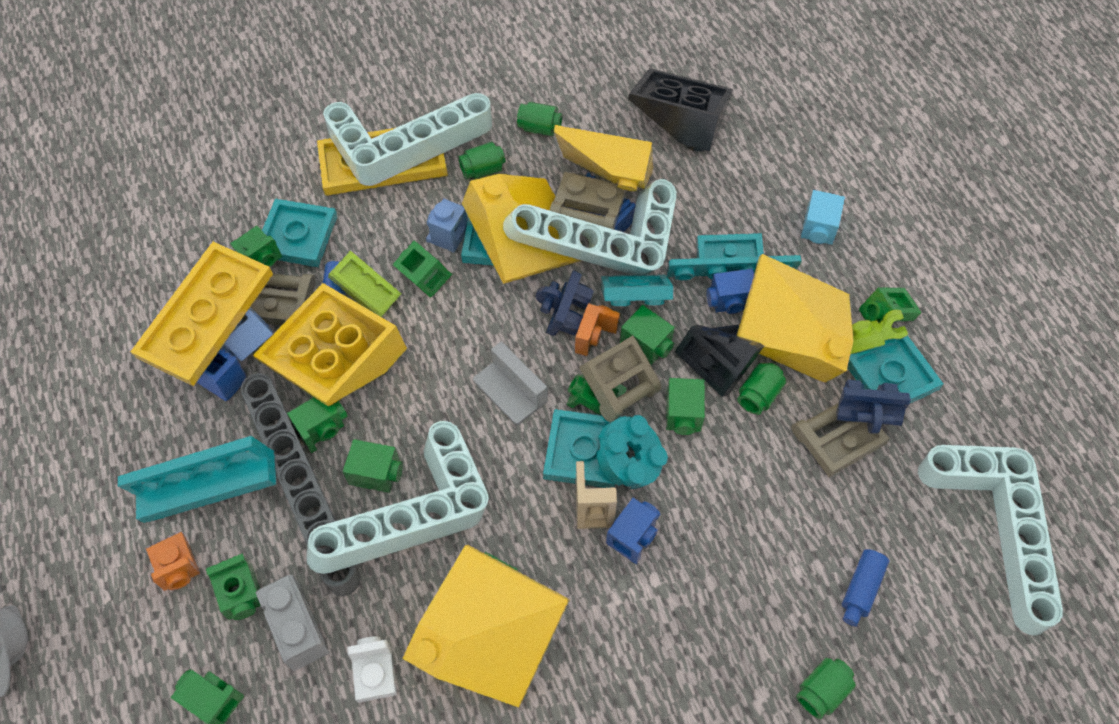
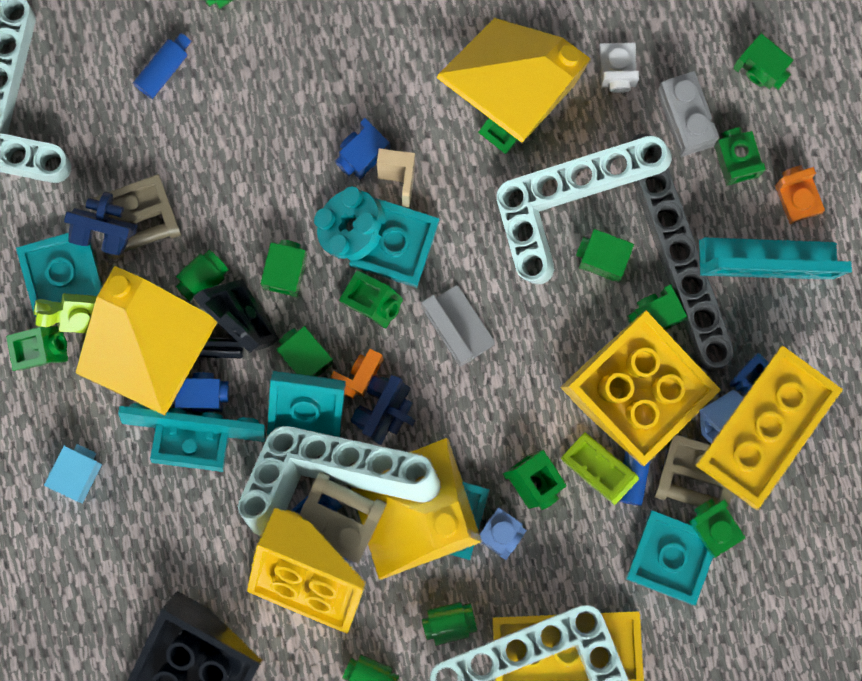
camera: 175 degrees left, 20 degrees up
dark tan plate [579,336,661,422] -> none

